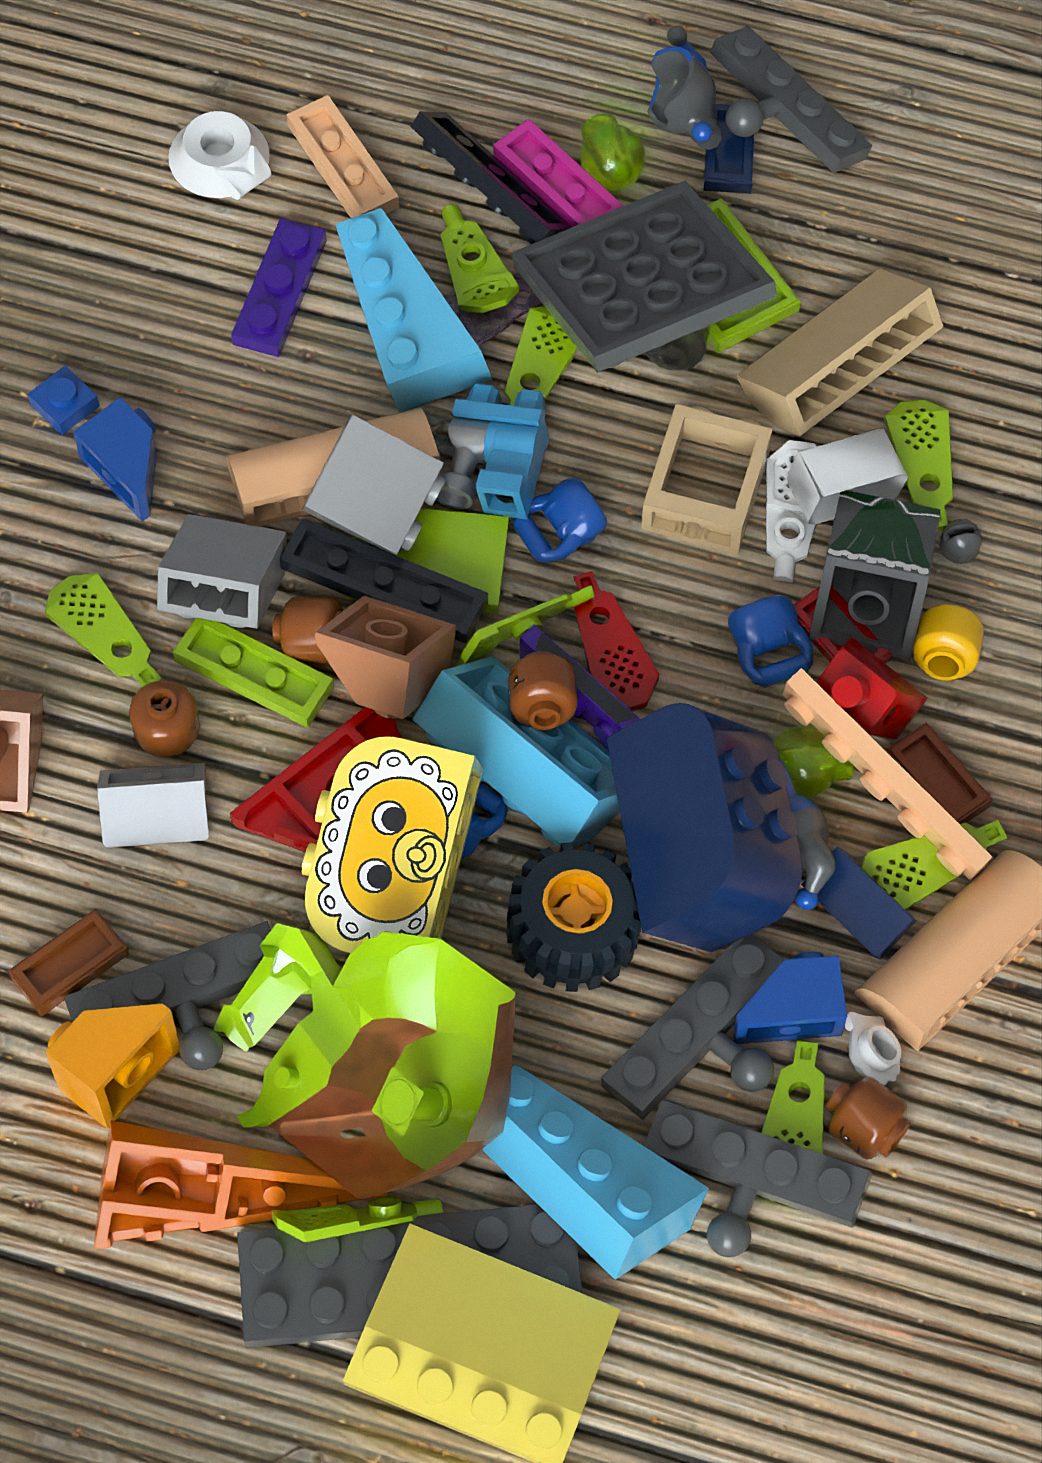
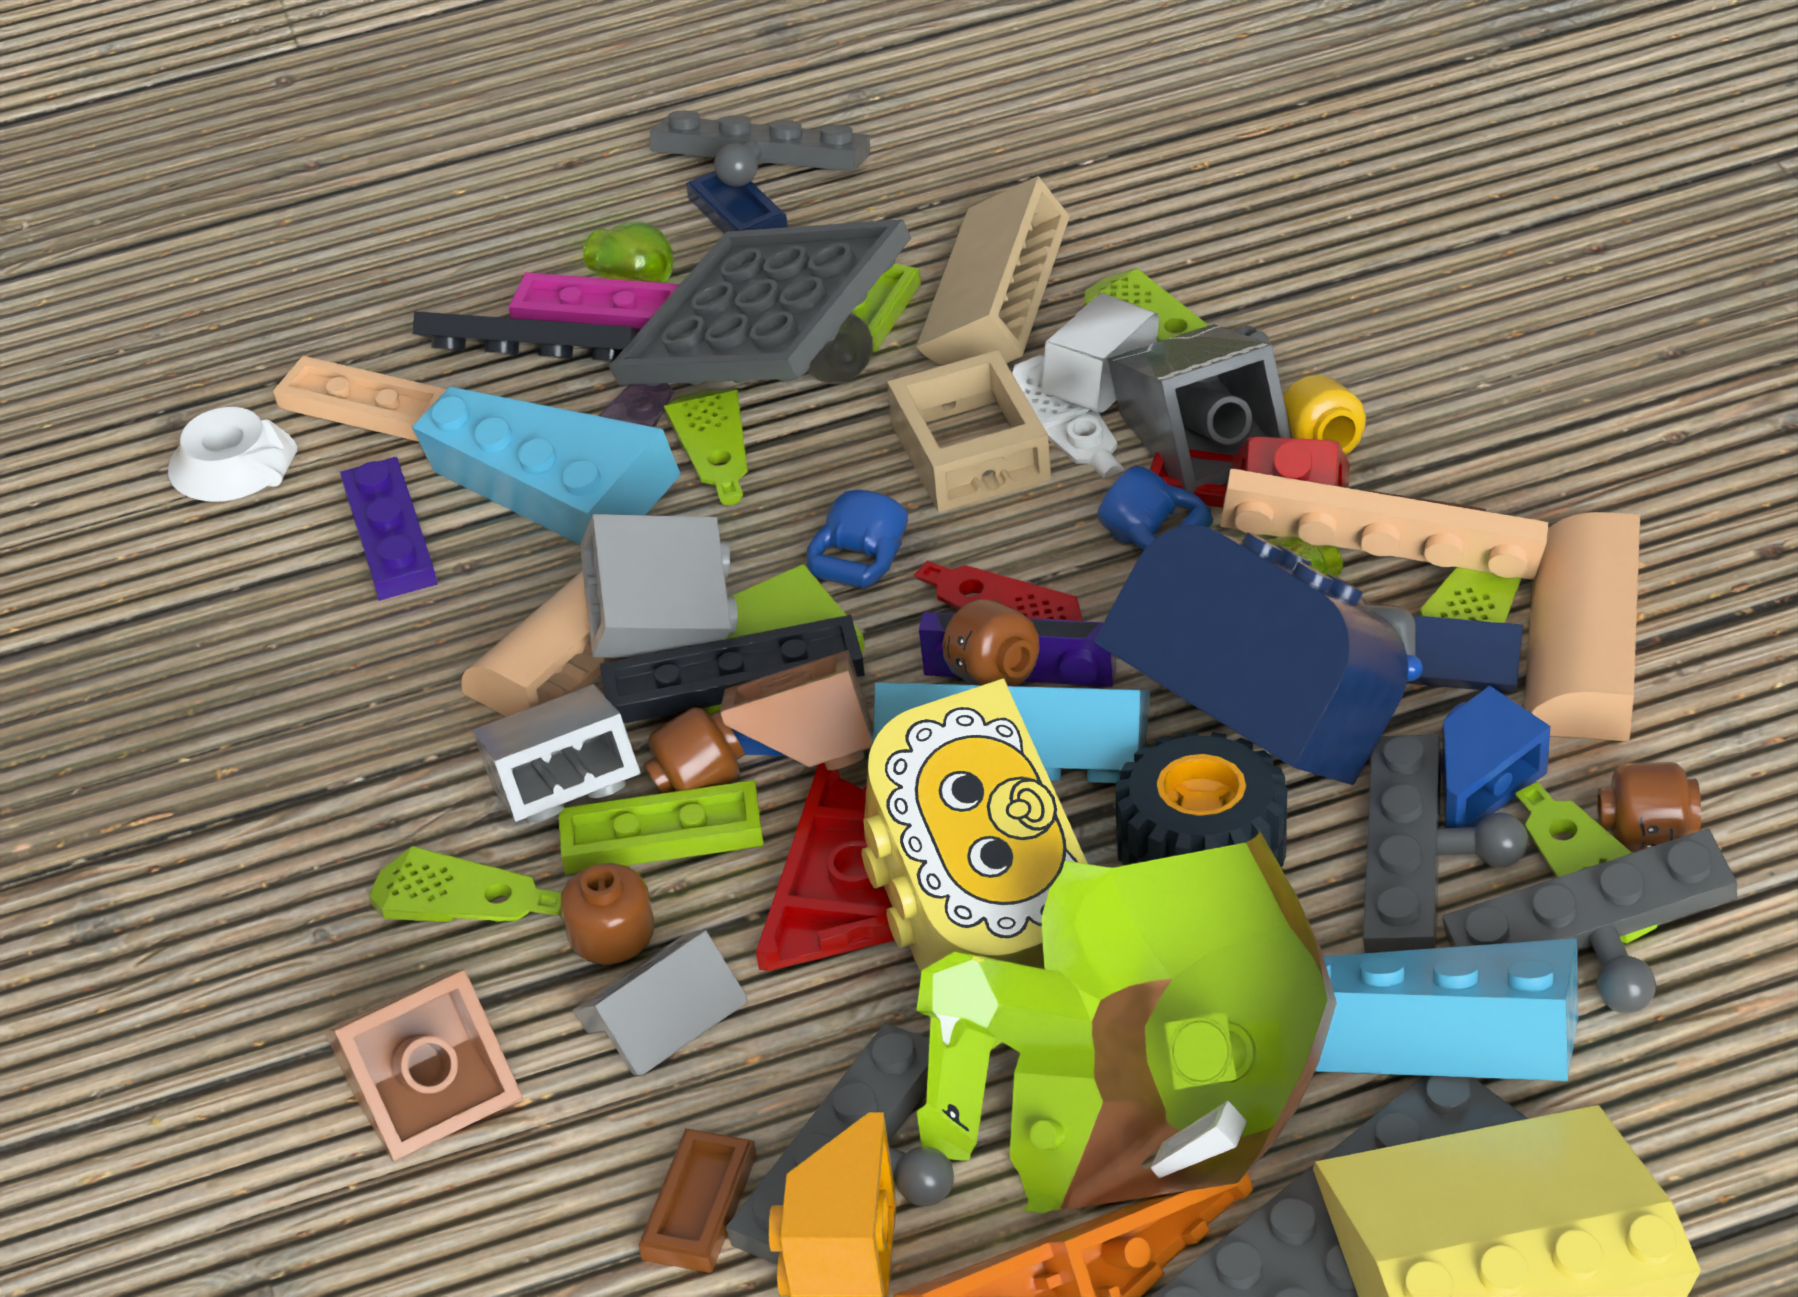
camera: 30 degrees left, 20 degrees down
blue plate [28,365,100,435] -> none
blue slope [73,397,157,522] -> none
lime piece [271,1196,443,1242] -> none
dark azure hips [436,383,550,520] -> none
lime piece [440,204,519,313] -> none
lime piece [457,585,594,666] -> none
dark grey piece [647,25,723,150] -> none
white animal [845,1012,901,1085] -> none
none -> white piece [1150,1100,1247,1178]

